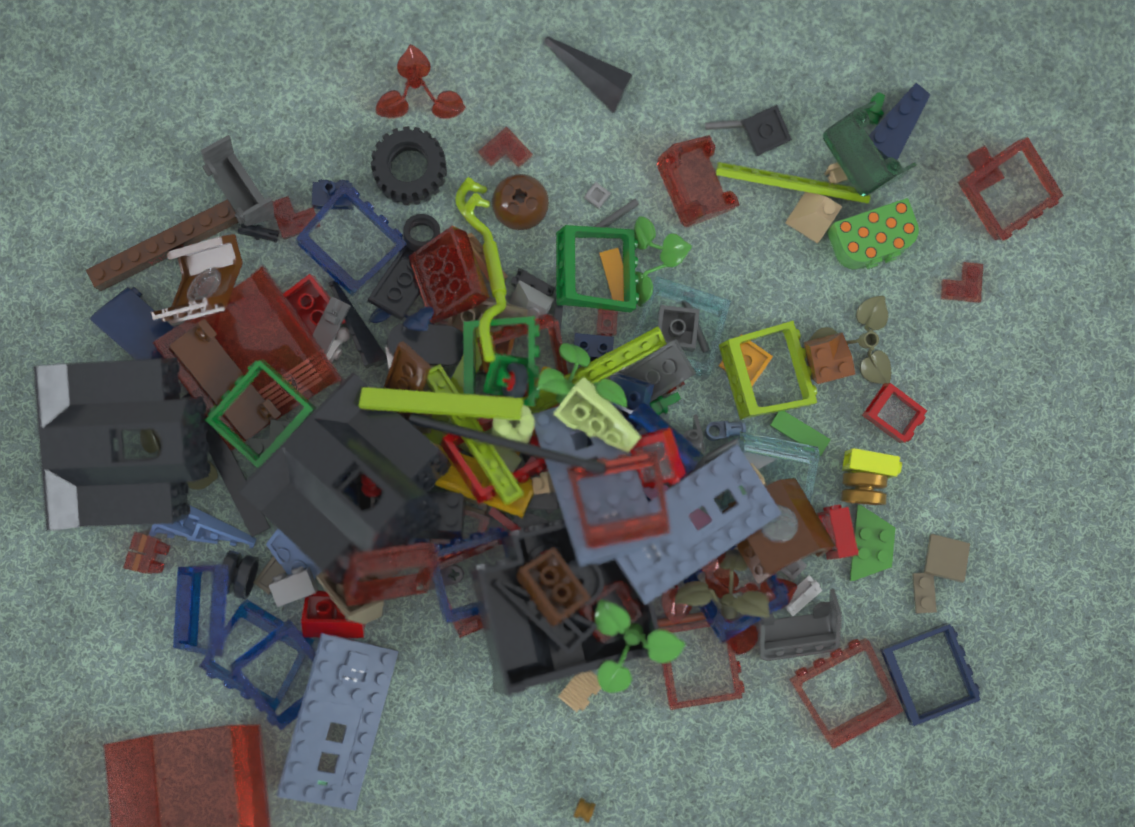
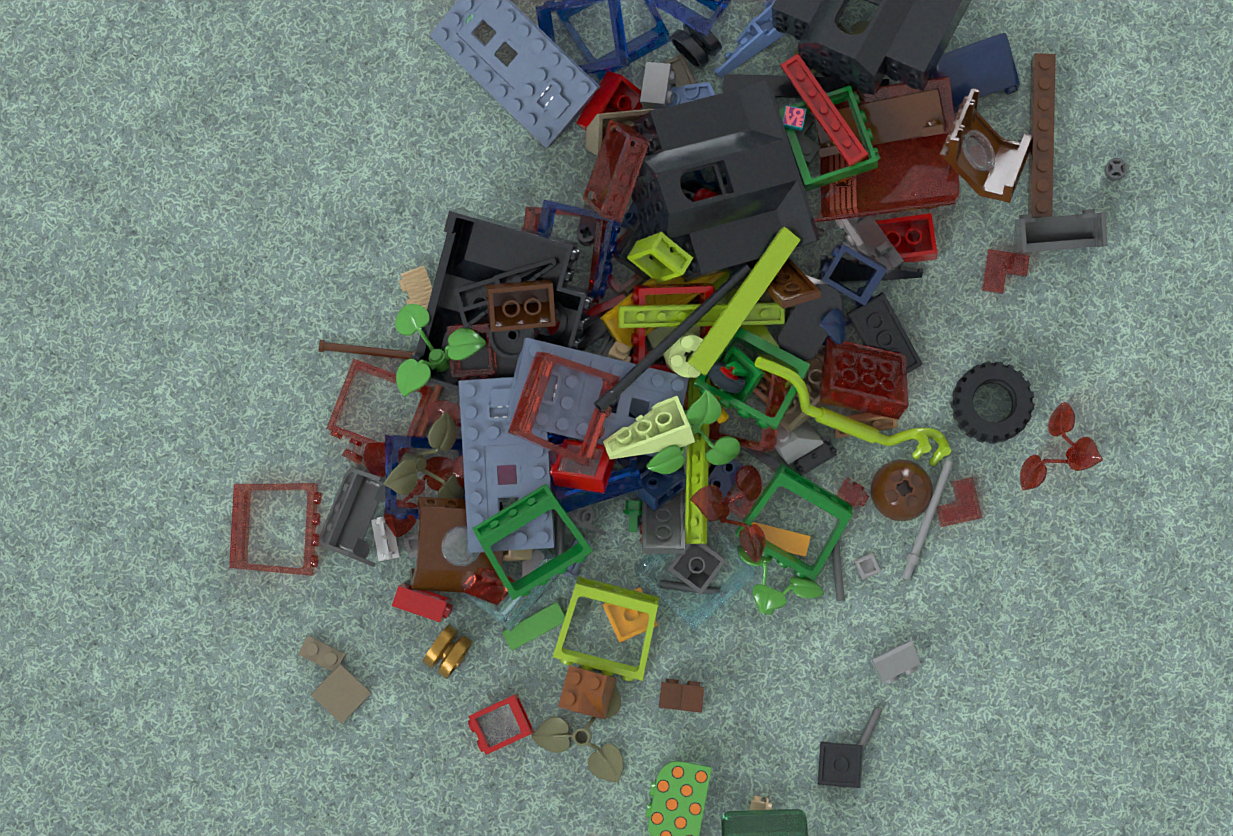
camera: 130 degrees right, 0 degrees up
black pin [238,223,279,243] -> none
clear blue windscreen [295,183,407,297] -> none
dark blue brick [312,179,354,210] -> none
black tyre [403,214,440,253] -> none
black wedge [544,36,633,113] -> none
pearl gold wheel [573,798,596,823] -> none
clear red windscreen [657,135,740,227] -> none
lime tile [716,162,871,204] -> none
tan slope [785,192,842,244] -> none
neon yellow window [842,448,902,479] -> none
bright green wing [849,505,896,581] -> none
dark blue window [880,623,981,726] -> none
none -> reddish brown bar [319,340,416,359]
none -> clear red tile [342,448,363,465]
none -> clear red plate [462,568,515,605]
none -> green windscreen [472,484,593,600]
none -> lime window [627,232,693,283]
none -> reddish brown brick [659,678,704,713]
none -> clear red plant [690,465,766,562]
none -> red plate [780,54,868,167]
none -> tile [783,105,806,131]
none -> dark blue window [820,241,887,306]
none -> clear red brick [836,477,869,509]
none -> light grey slope [870,641,921,685]
none -> light grey bar [902,460,954,581]
none -> dark grey wheel [1104,158,1127,181]

